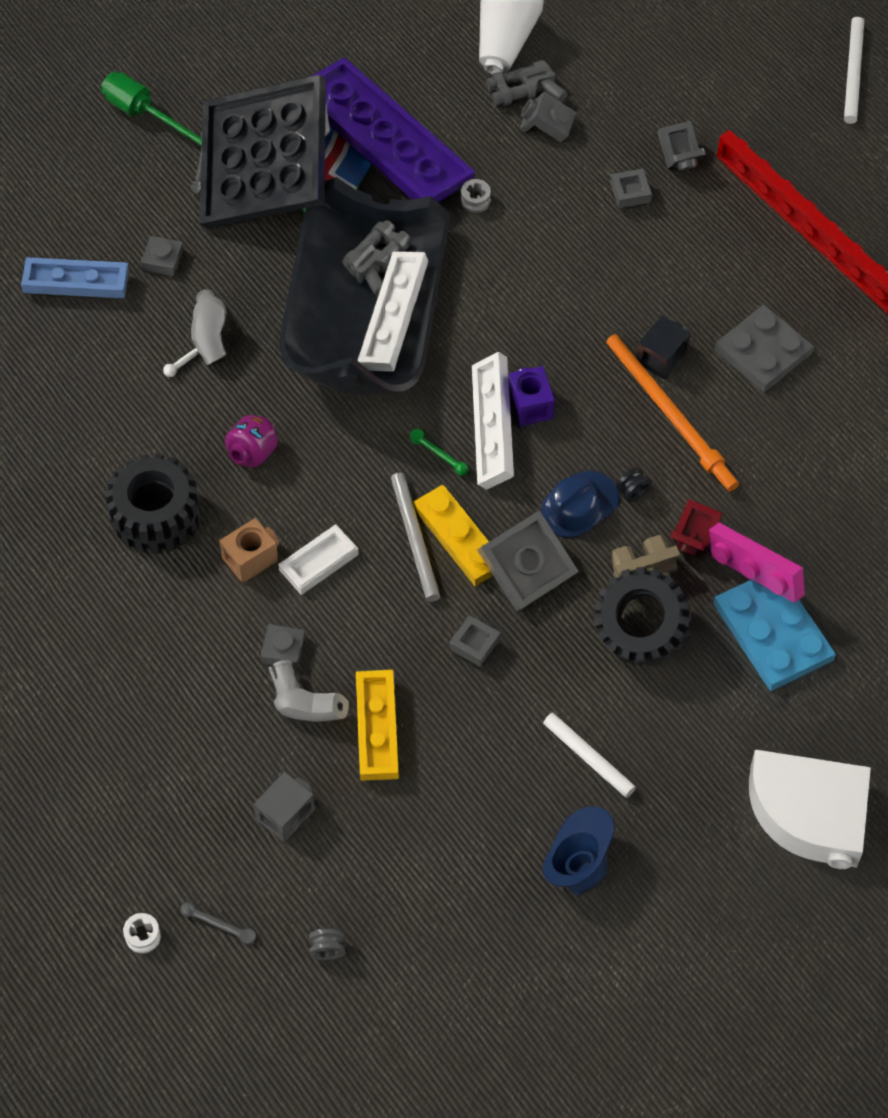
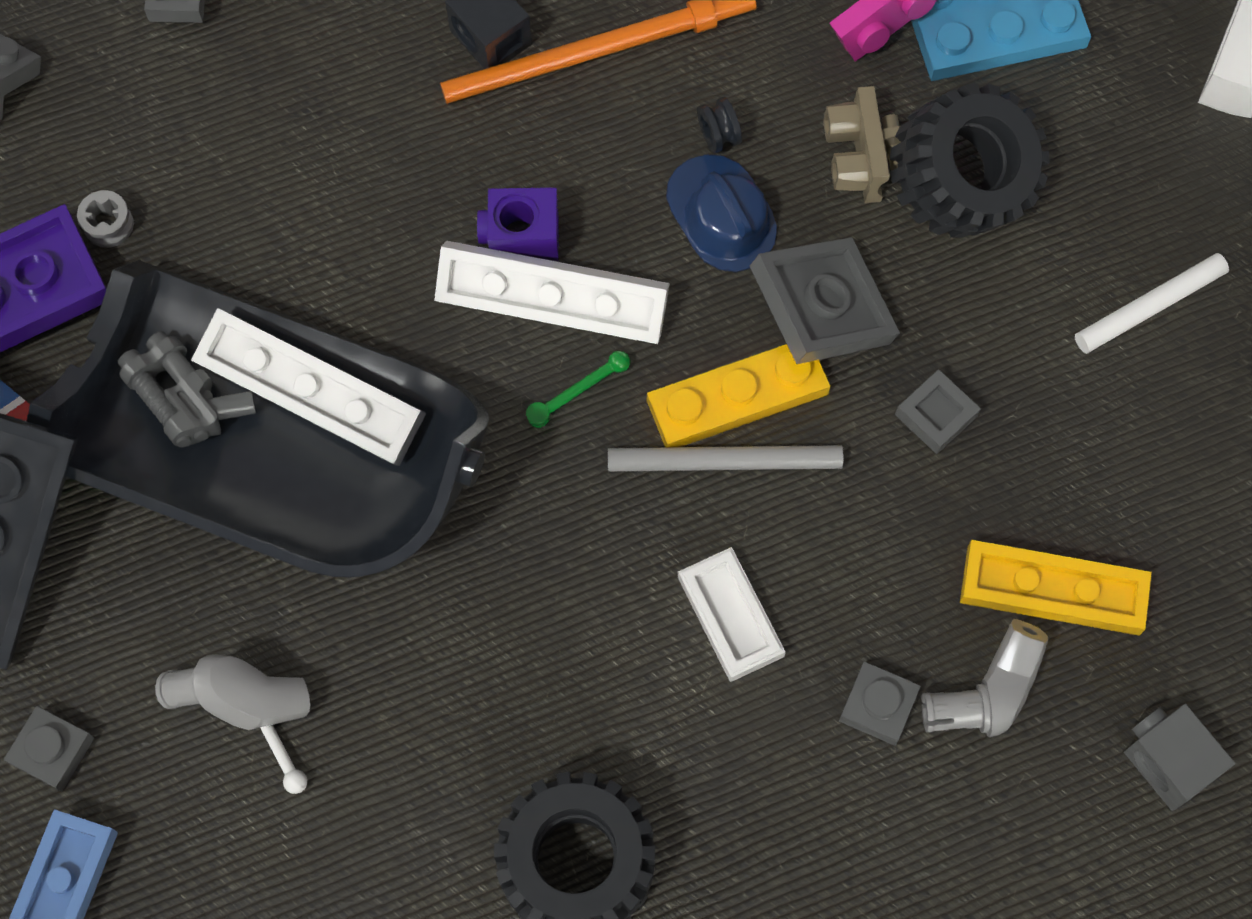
camera: 75 degrees left, 10 degrees up
medium nougat brick [219,518,279,584] -> none
magenta head [225,415,278,468] -> none
dark red bracket [670,499,723,556] -> none

